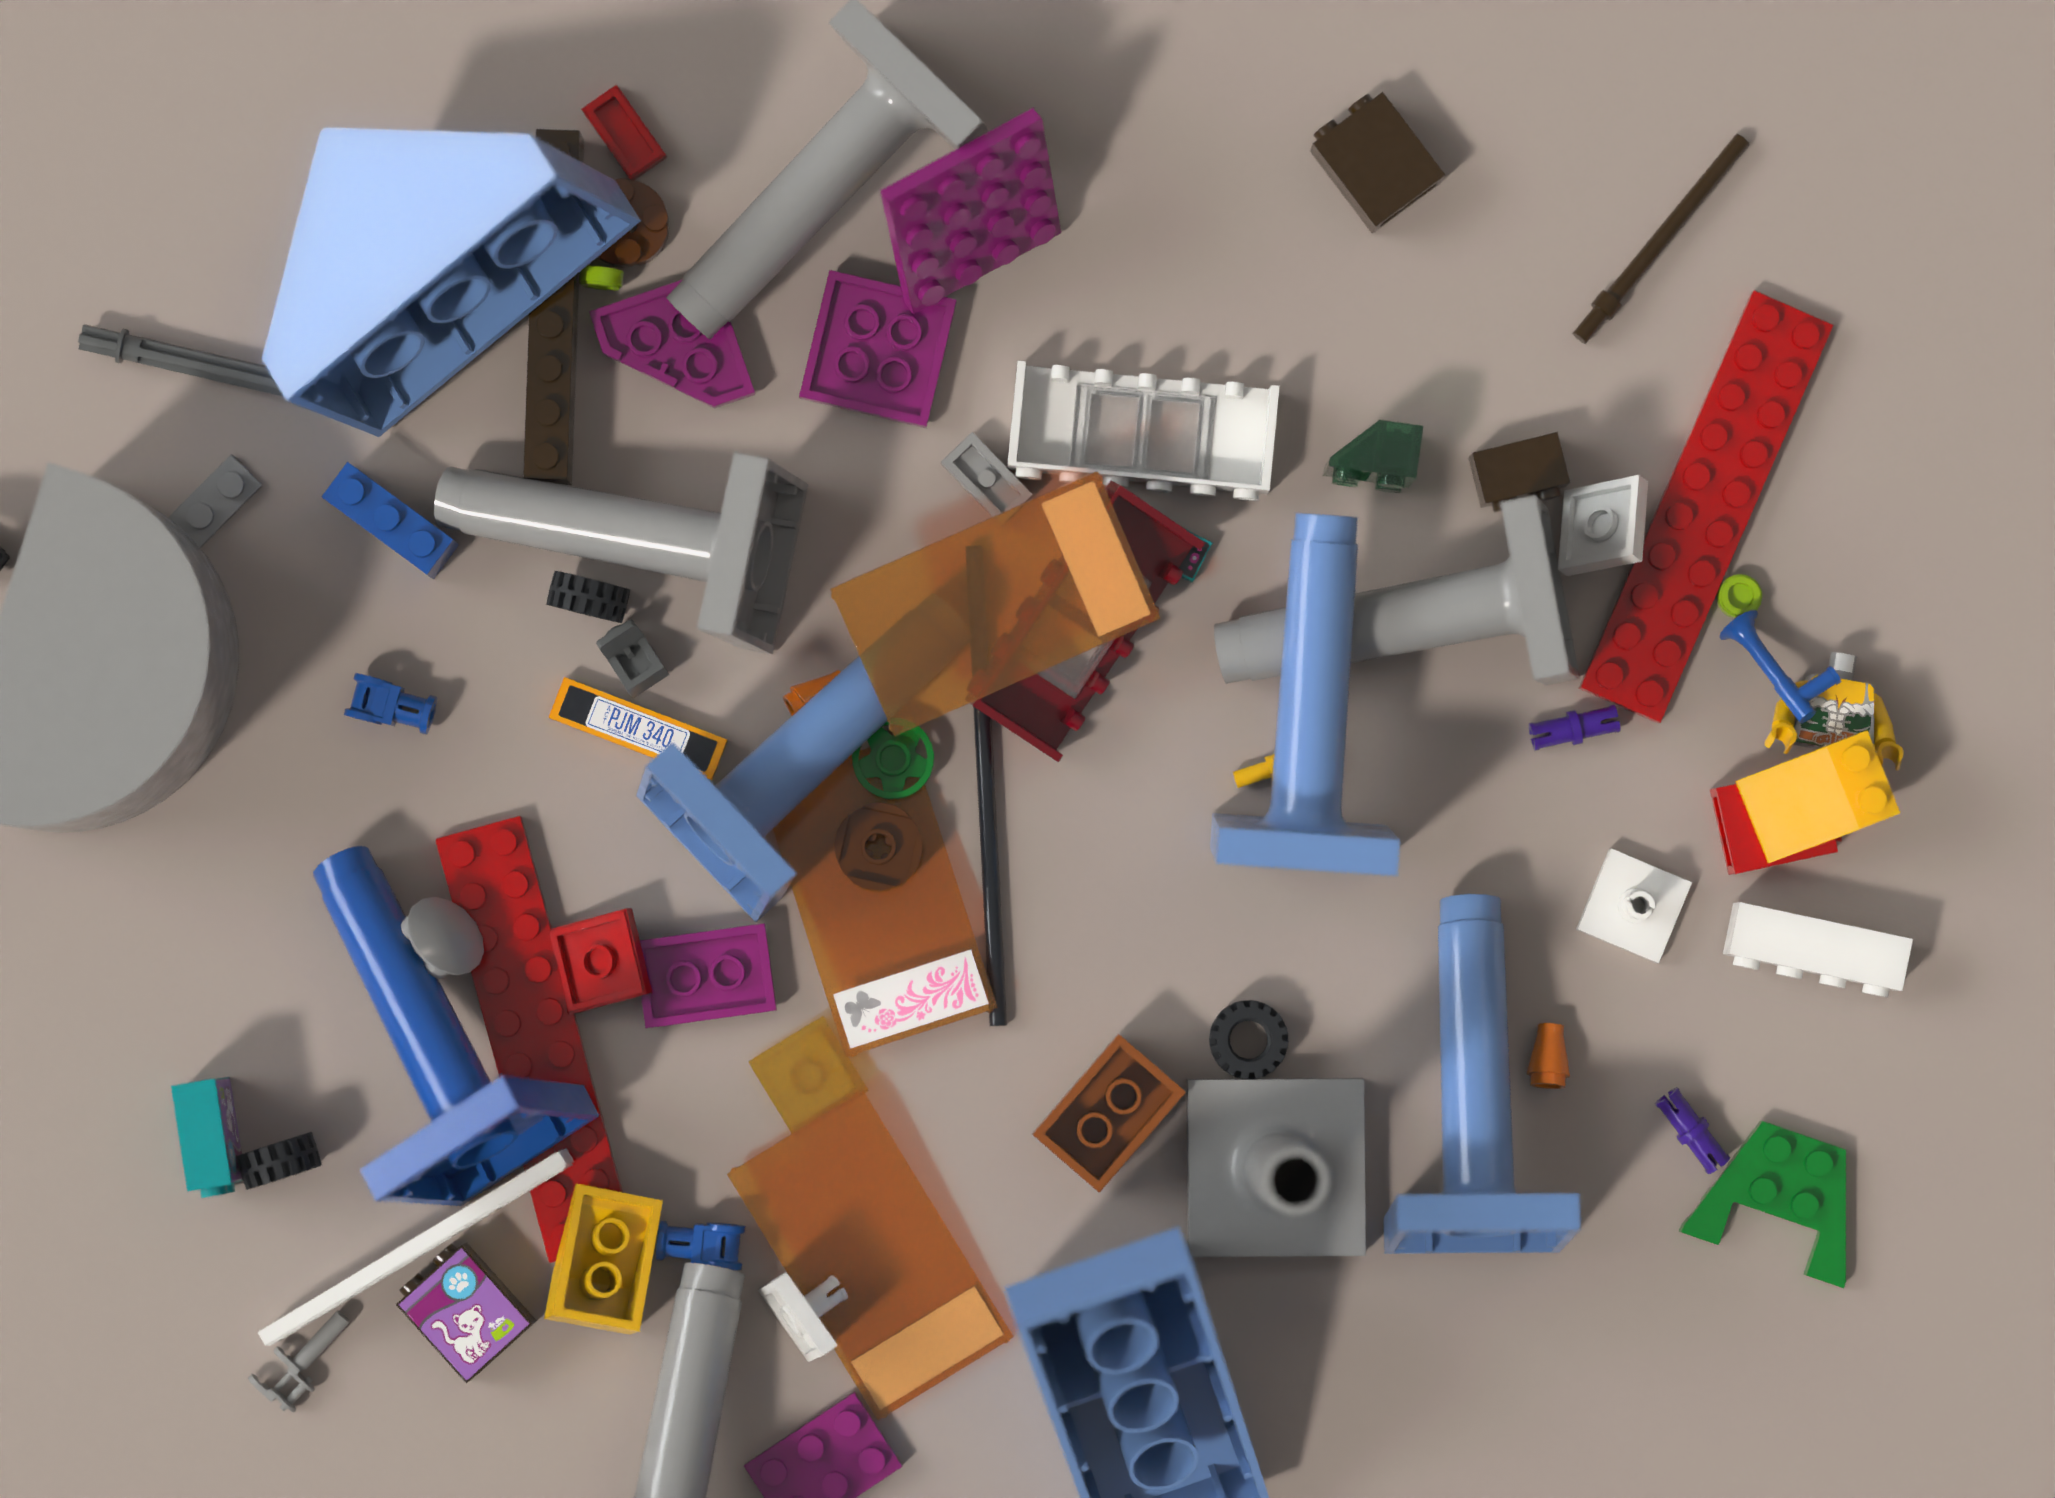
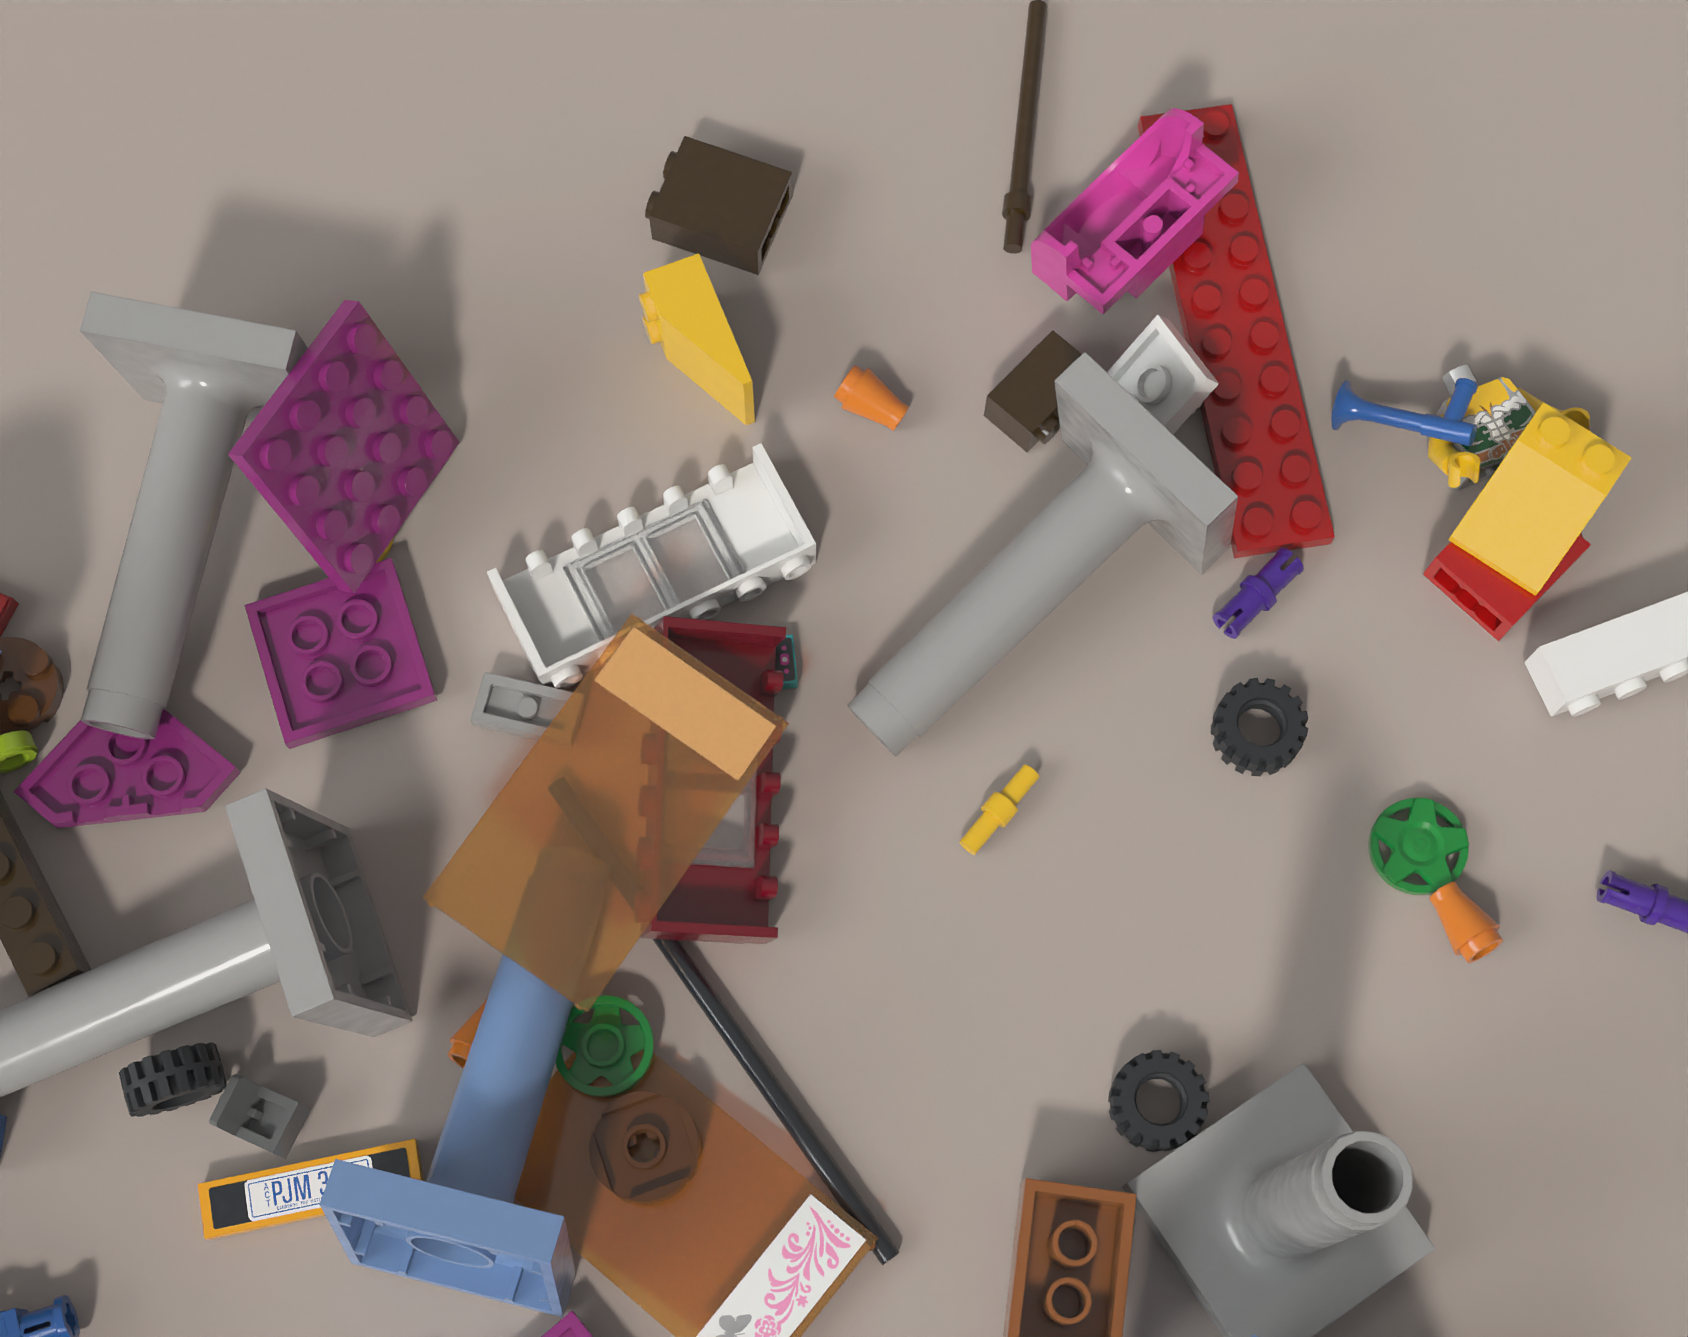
camera: 30 degrees left, 15 degrees down
medium blue piece [1210,513,1400,876] -> none
clear green slope [1323,420,1423,493] -> none
medium blue piece [1383,894,1580,1254] -> none
white tile [1576,849,1692,963] -> none
lime tile [1717,574,1762,619] -> none
none -> yellow slope [638,253,755,425]
none -> orange cone [834,365,910,431]
none -> dark pink piece [1031,108,1239,314]
none -> black tyre [1211,678,1308,777]
none -> green wheel [1368,797,1469,895]

